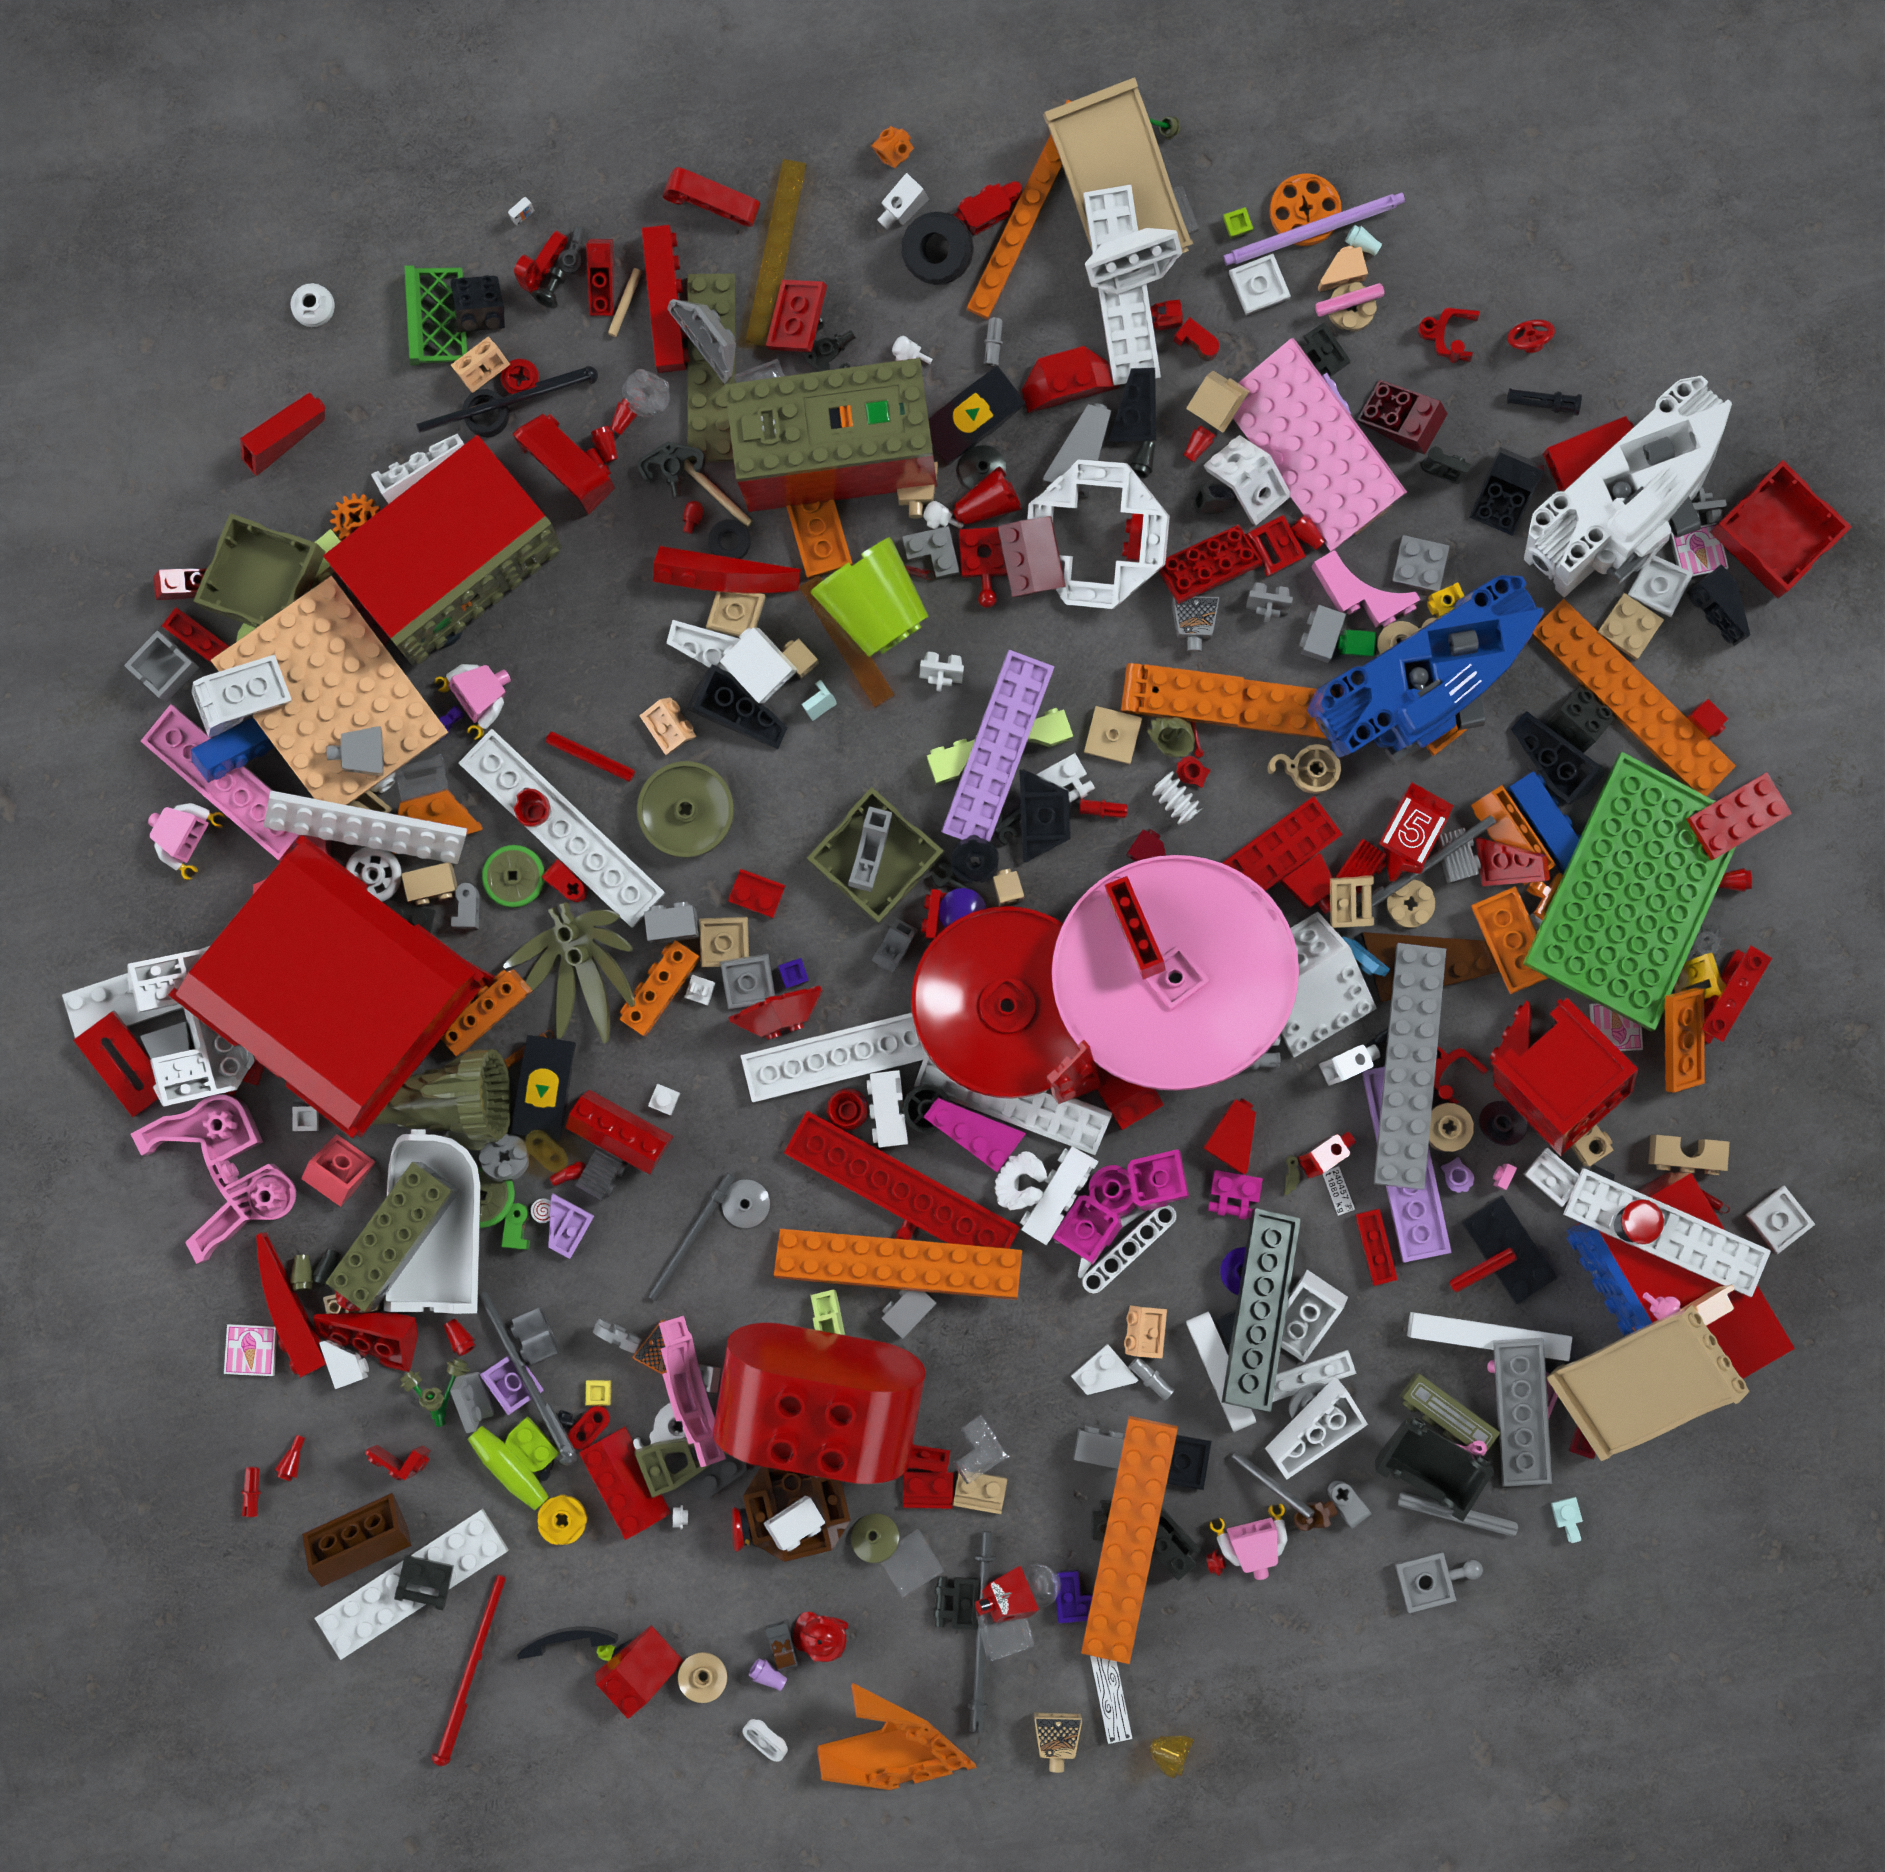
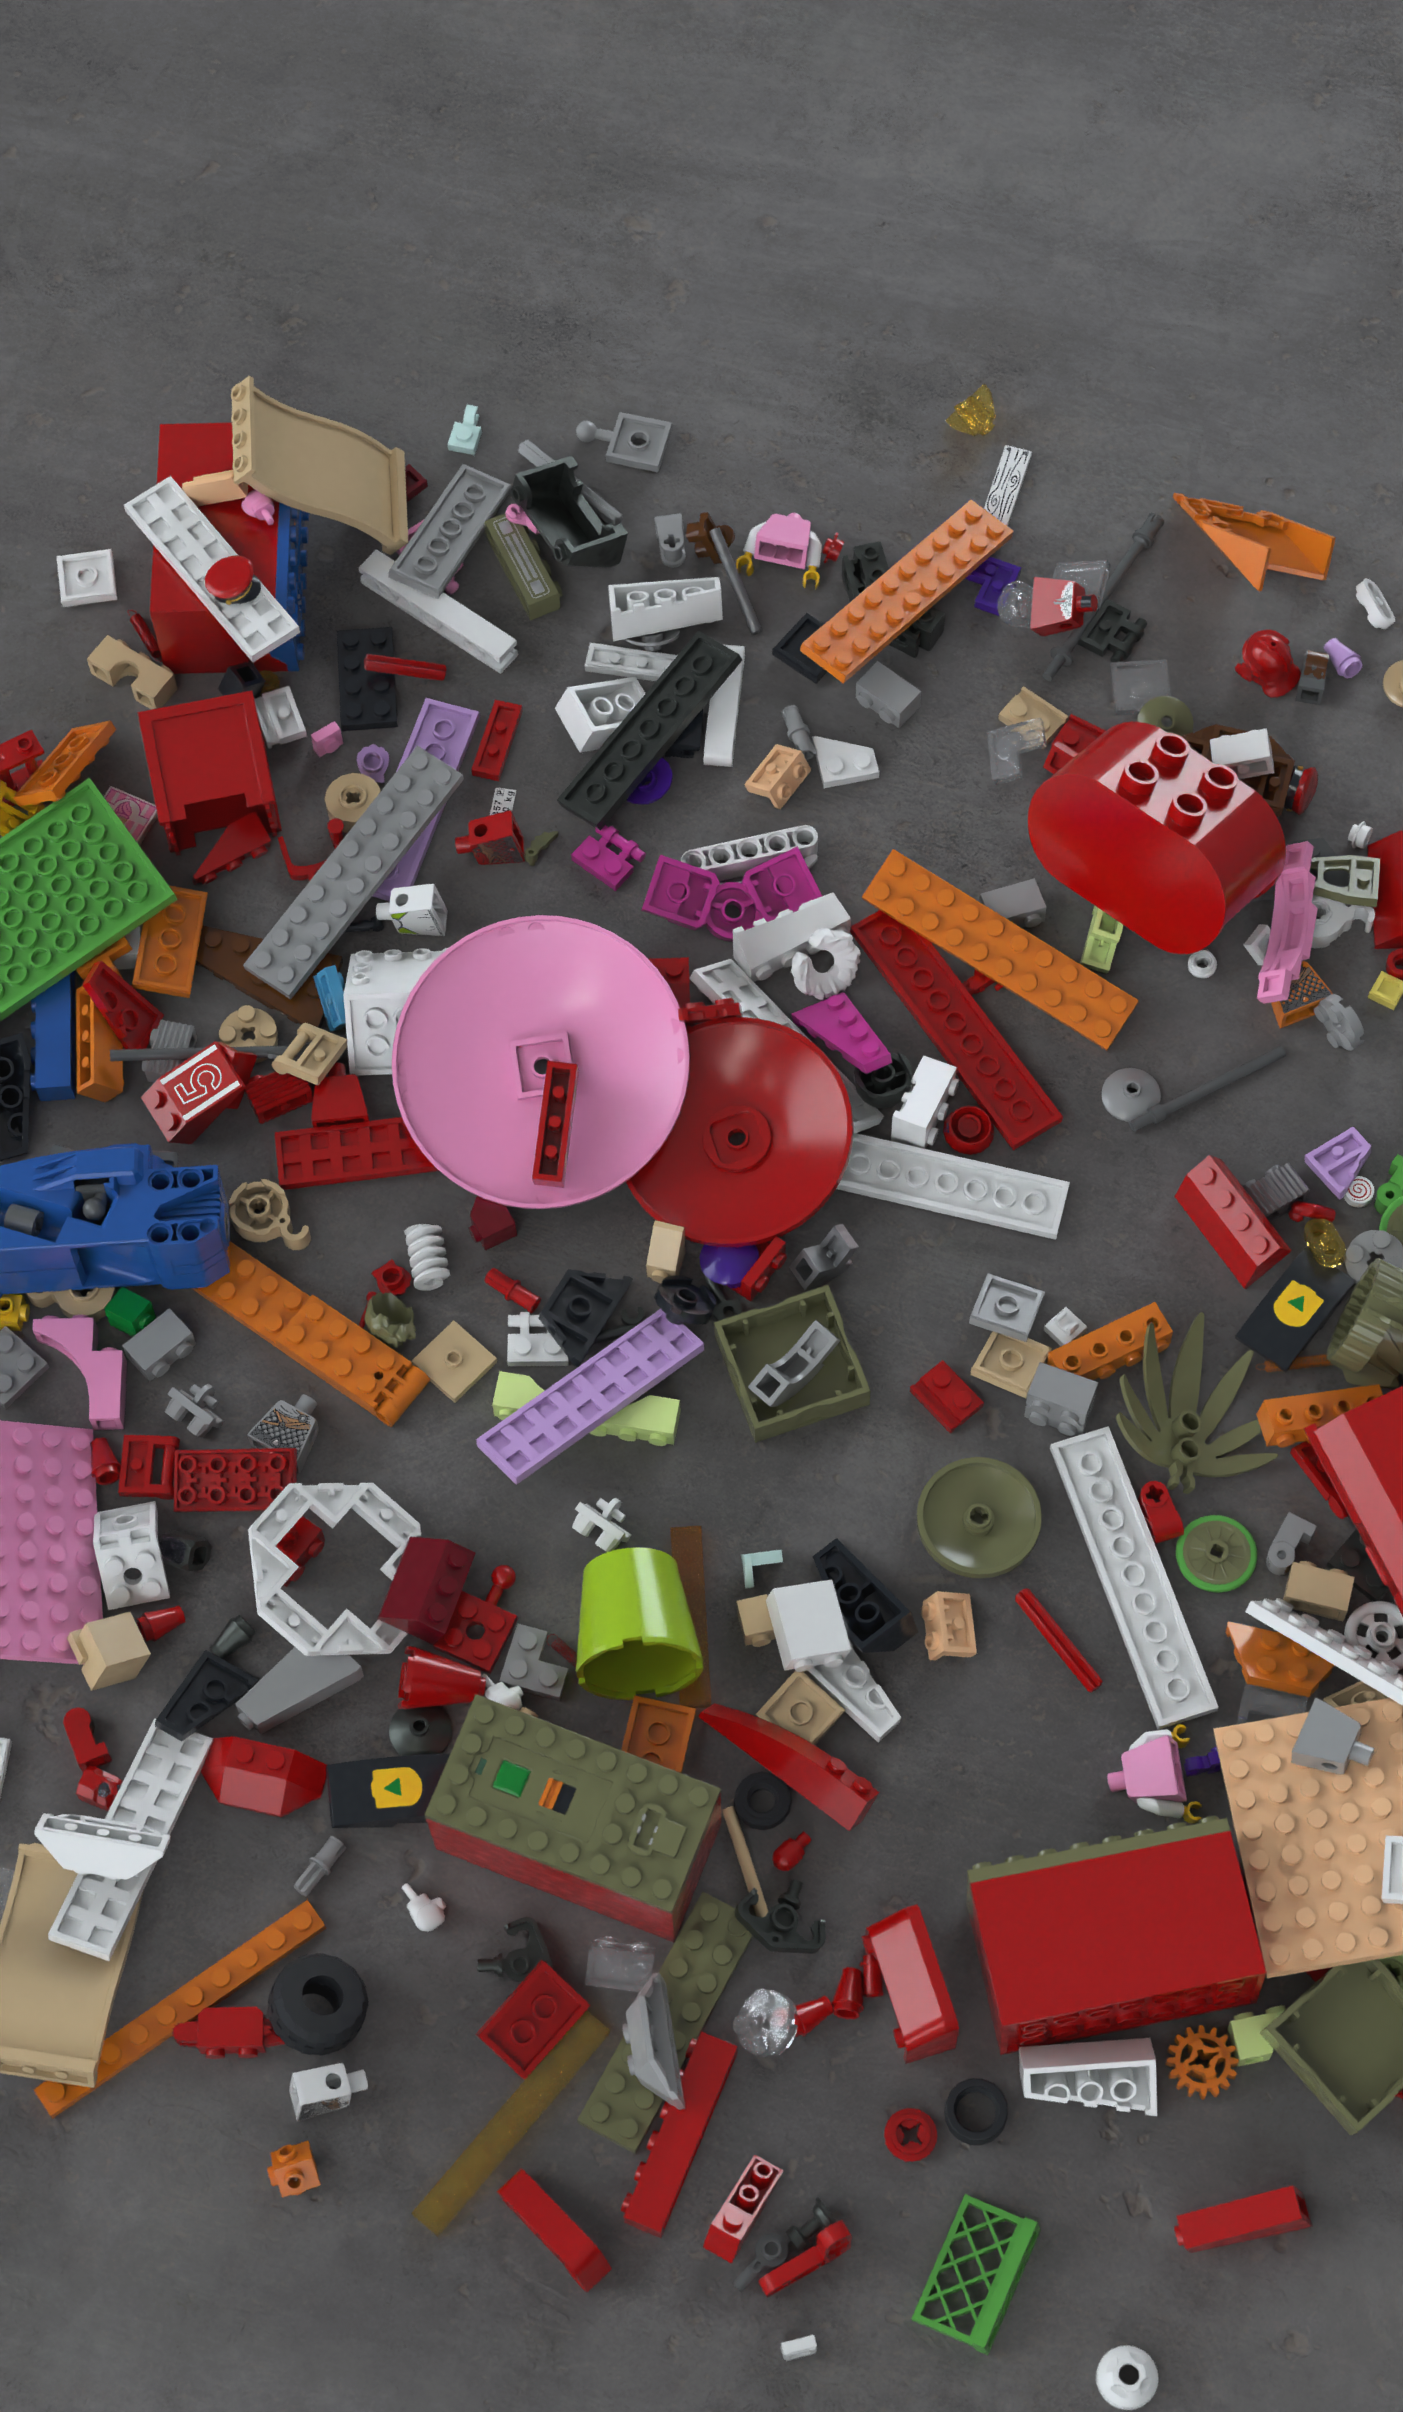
camera: 150 degrees left, 20 degrees down
black bar [416,366,598,433] -> none
black bracket [451,275,505,332] -> none
light nougat brick [451,337,510,393] -> none
red hair [513,788,551,827] -> none
tan bar [608,268,642,337] -> none
white plate [648,1084,680,1115] -> none
red wedge [728,985,823,1040] -> none
dark purple plate [778,958,809,989] -> none
torso [1034,1712,1082,1773] -> none
red slope [1202,1098,1256,1175] -> none
black dish [1479,1101,1527,1146] -> none

